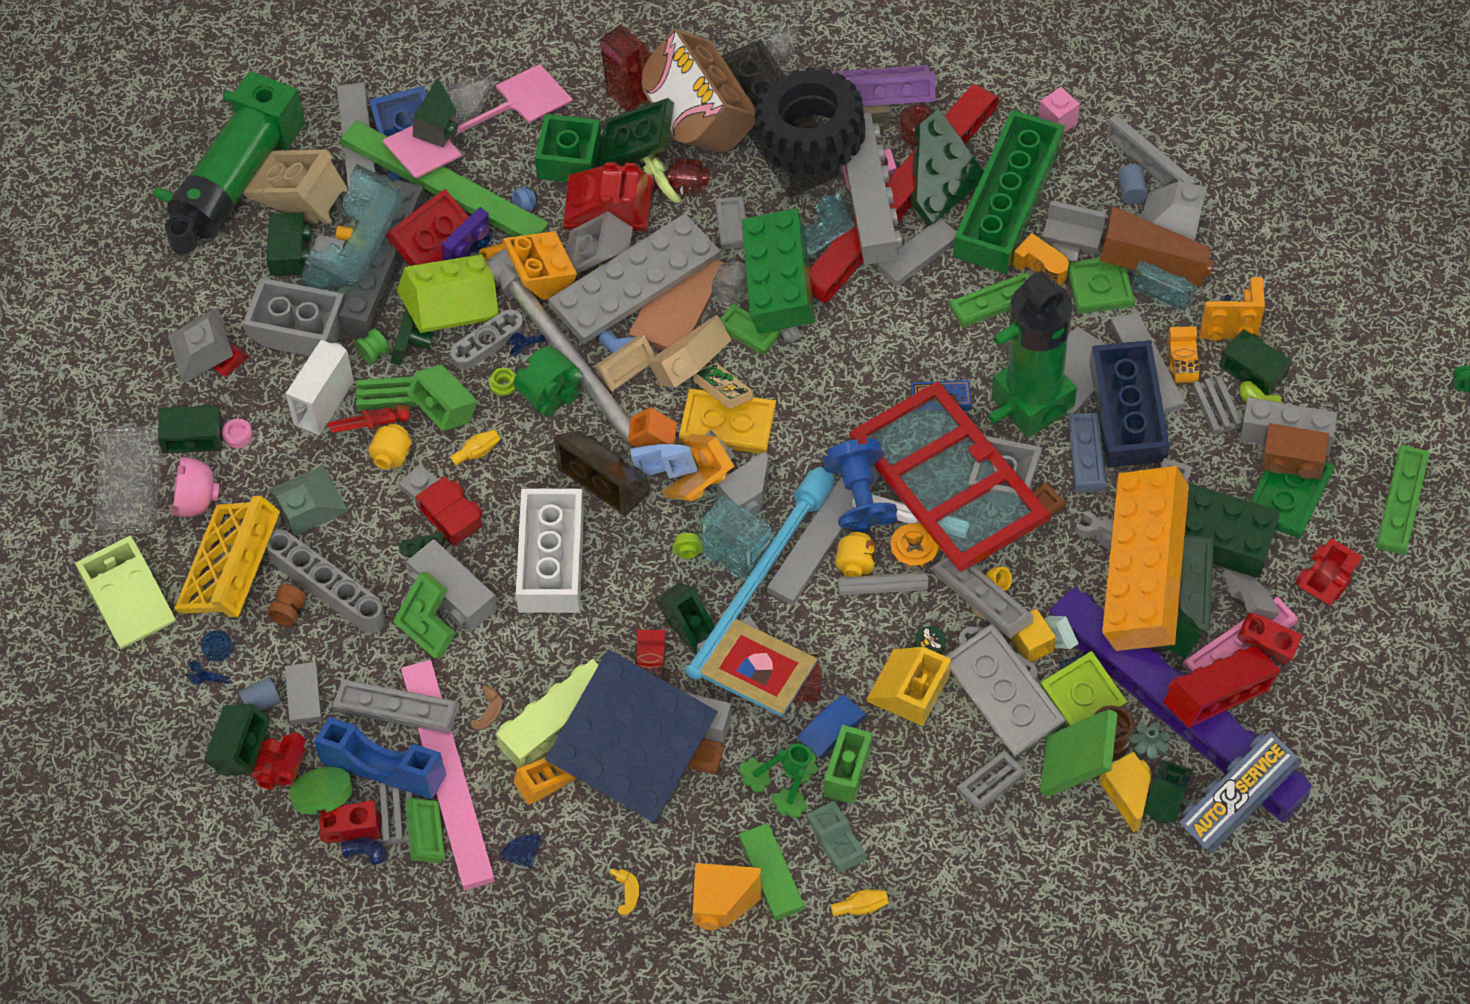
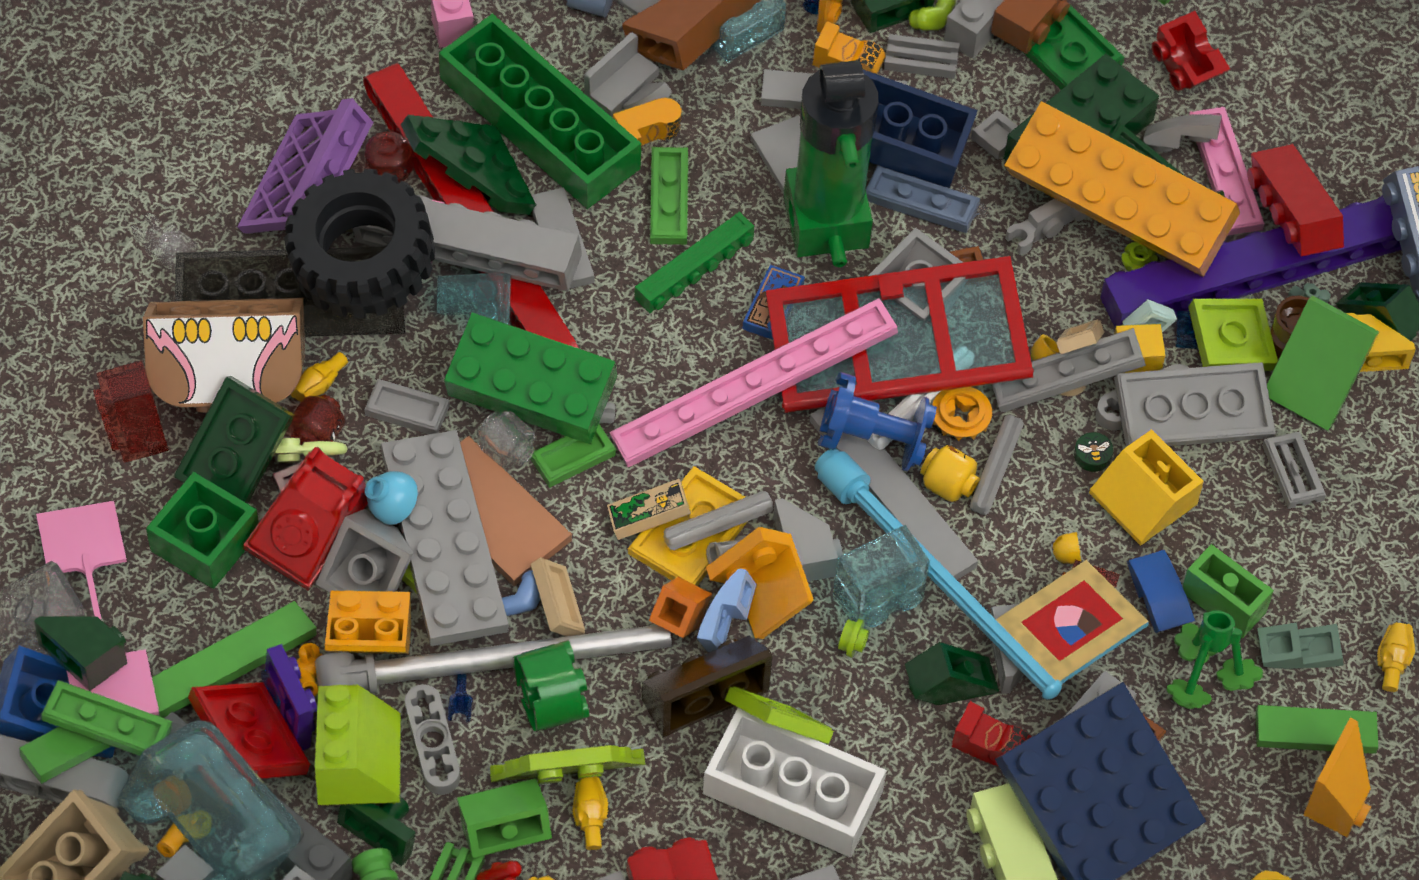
camera: 70 degrees left, 0 degrees up
lime plate [489,368,516,396] -> none
medium blue plate [512,186,536,212] -> none
tan slope [647,315,731,388] -> none
bright green tile [1067,258,1135,314] -> none
red leg [1237,613,1303,666] -> none
none -> bright green tile [41,680,172,762]
none -> yellow piece [291,352,348,402]
none -> medium azure brick [365,471,418,525]
none -> lime wing [490,745,645,784]
none -> bright pink tile [609,298,898,467]
none -> green piece [634,212,755,313]
none -> light grey axle [663,491,773,550]
none -> lime tile [725,686,834,744]
none -> yellow hinge [1053,532,1082,564]
none -> tan tile [1056,319,1104,355]

